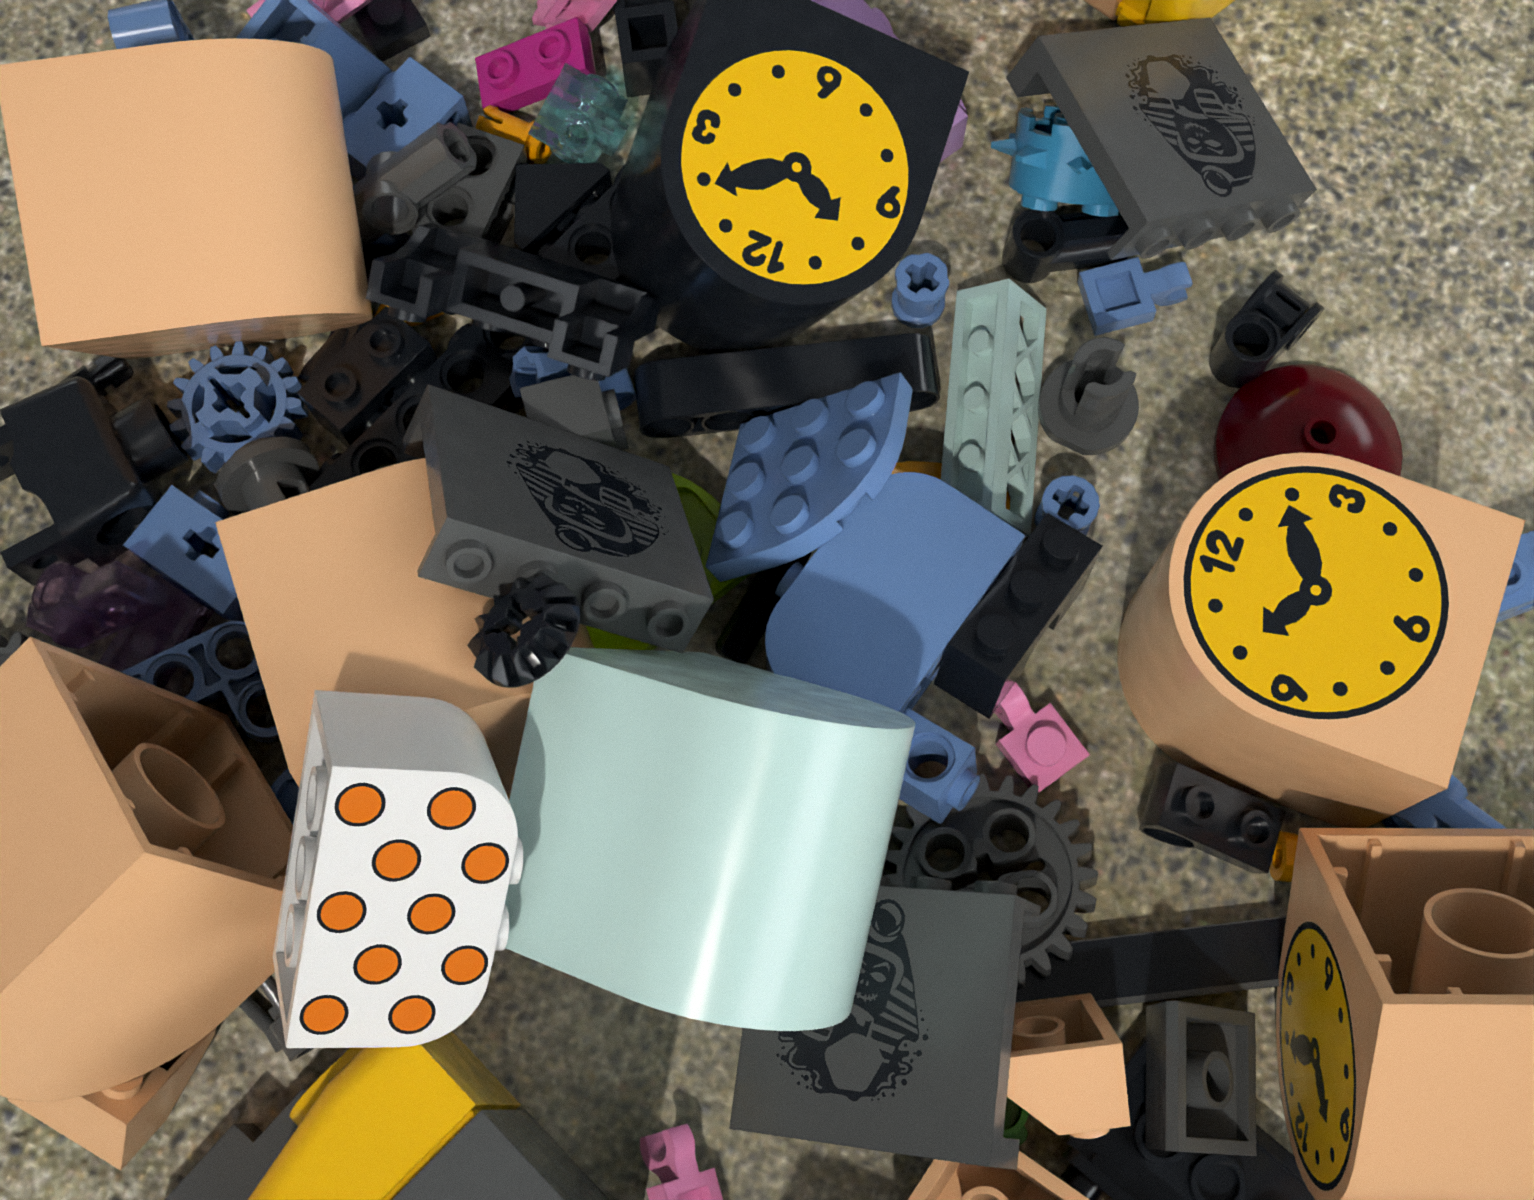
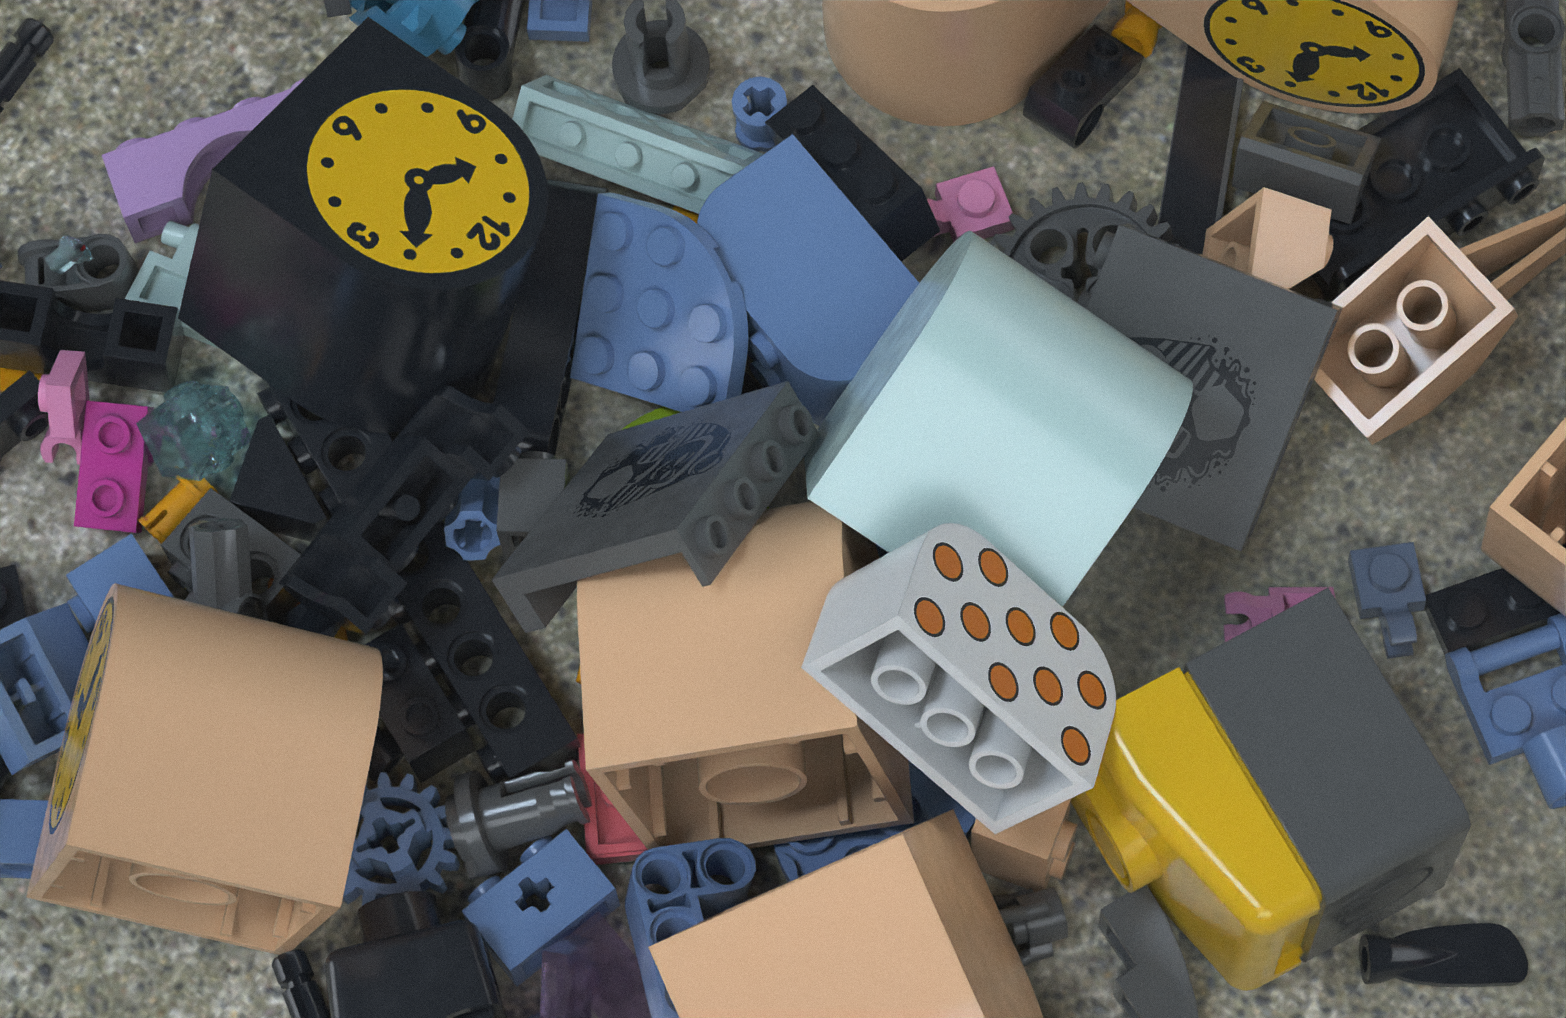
camera: 70 degrees left, 5 degrees down
black gear [467,573,580,688] -> none

